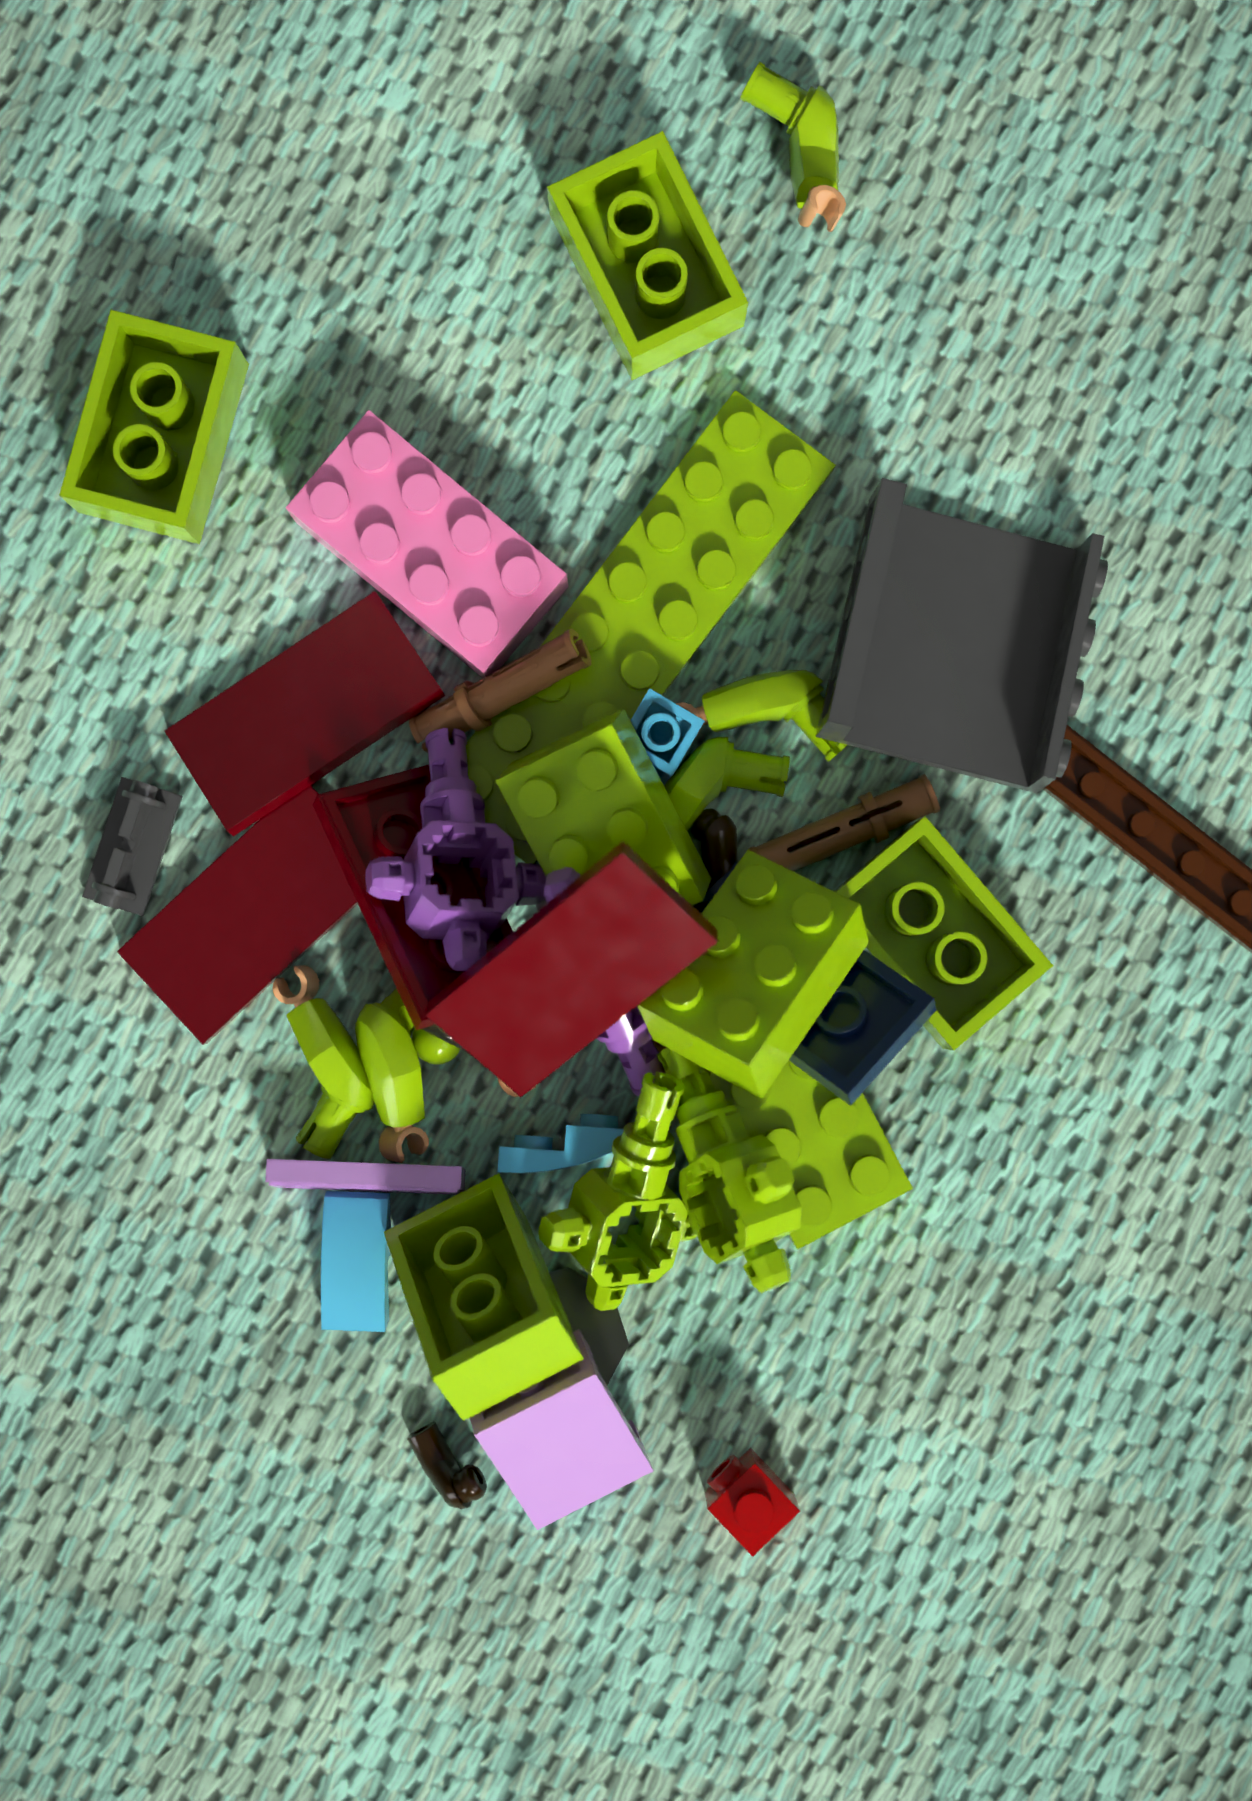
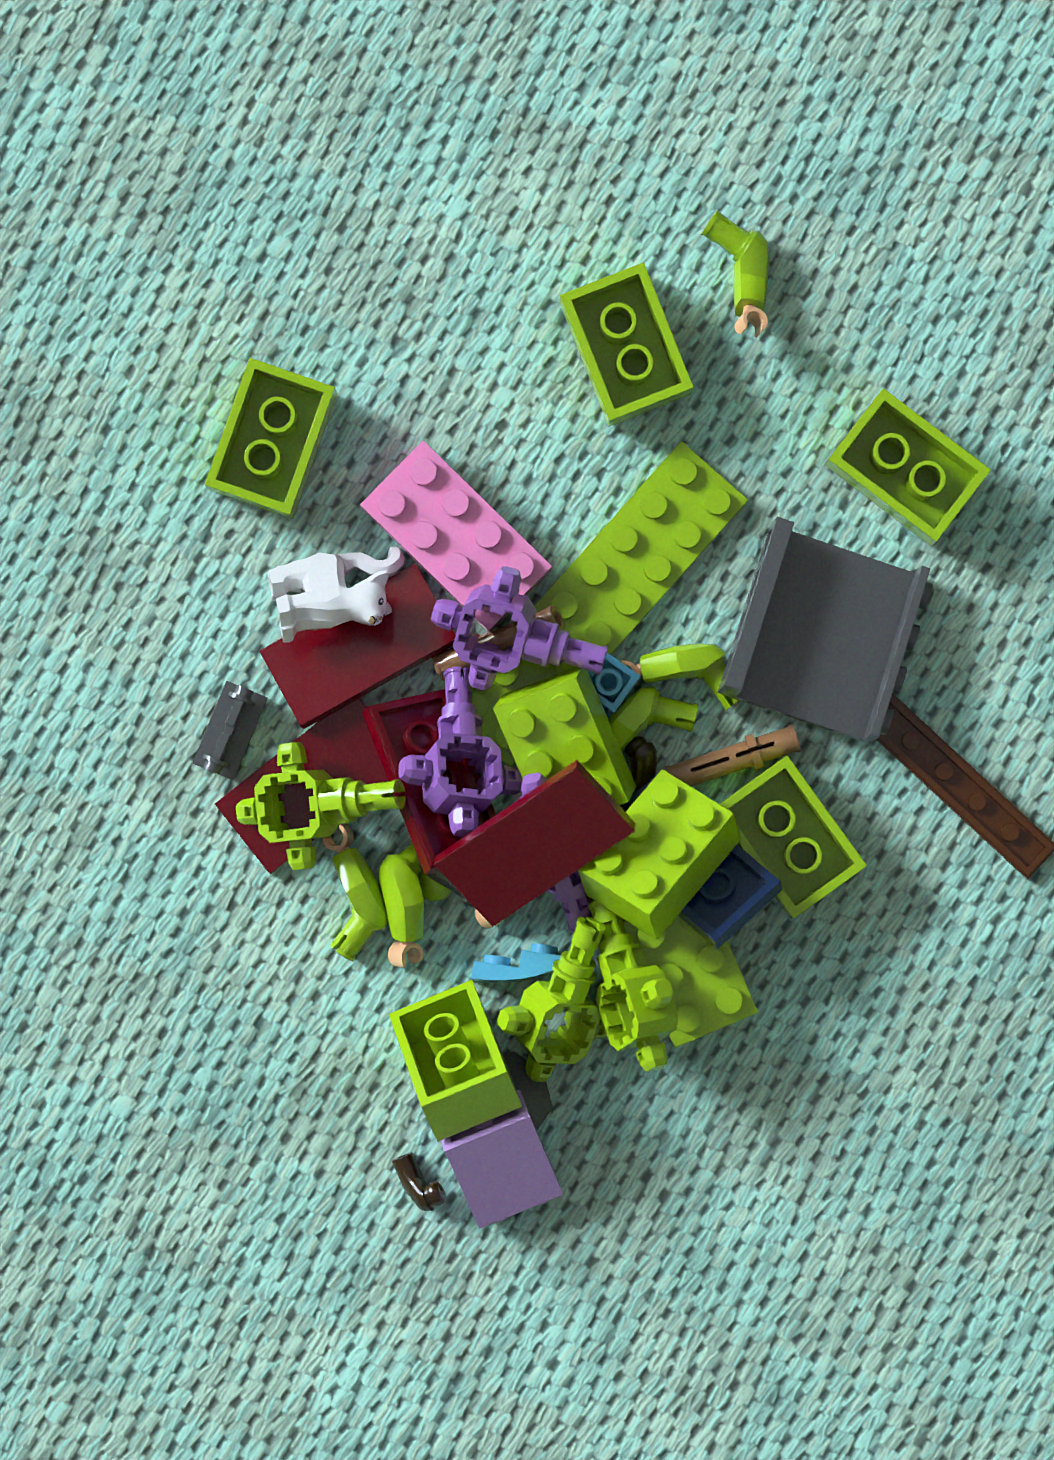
camera: 10 degrees right, 0 degrees up
lavender tile [265,1159,466,1195] -> none
medium azure slope [321,1191,391,1332] -> none
red brick [705,1448,800,1557] -> none
none -> lime piece [236,742,406,870]
none -> white animal [267,546,405,643]
none -> medium lavender piece [431,566,608,690]
none -> lime brick [825,388,991,546]

